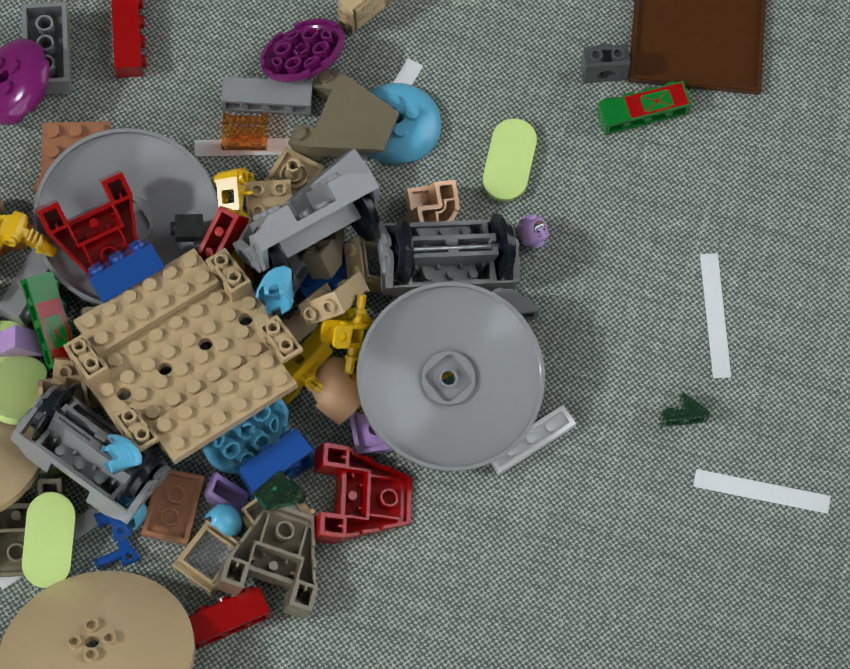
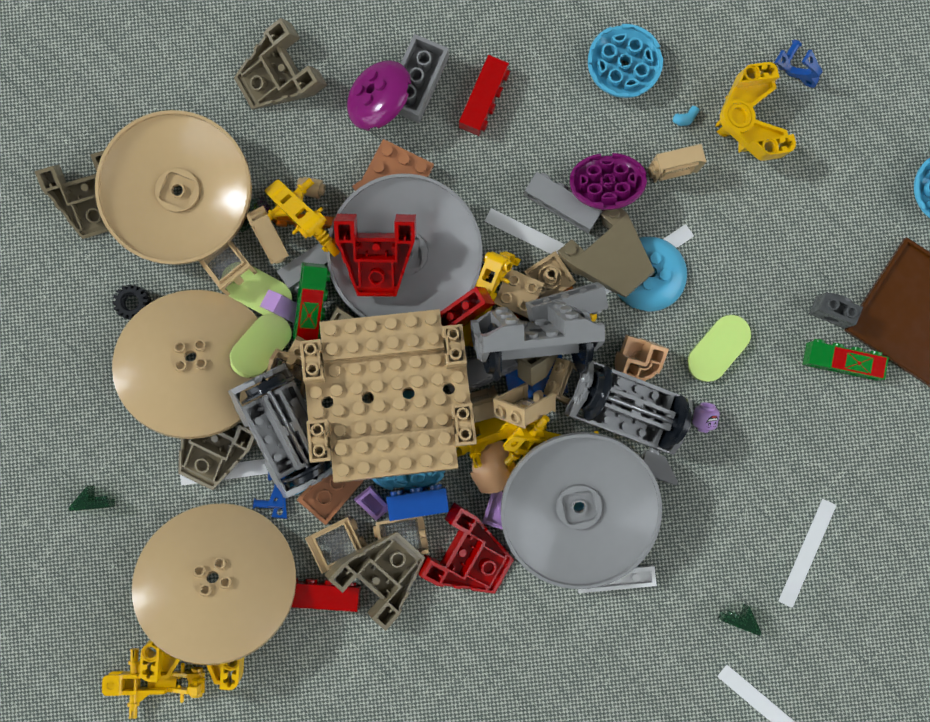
camera: 30 degrees right, 15 degrees up
yellowish green tile [22,491,76,588] -> none
blue brick [85,238,165,303] -> none
medium azure hair [101,434,142,475] -> none
pearl dark grey brick [170,214,204,242] -> none
medium azure hair [205,503,242,536] -> none
clear orange plate [221,113,268,151] -> none
clear green slope [253,471,307,511] -> none
medium azure hair [255,266,294,315] -> none

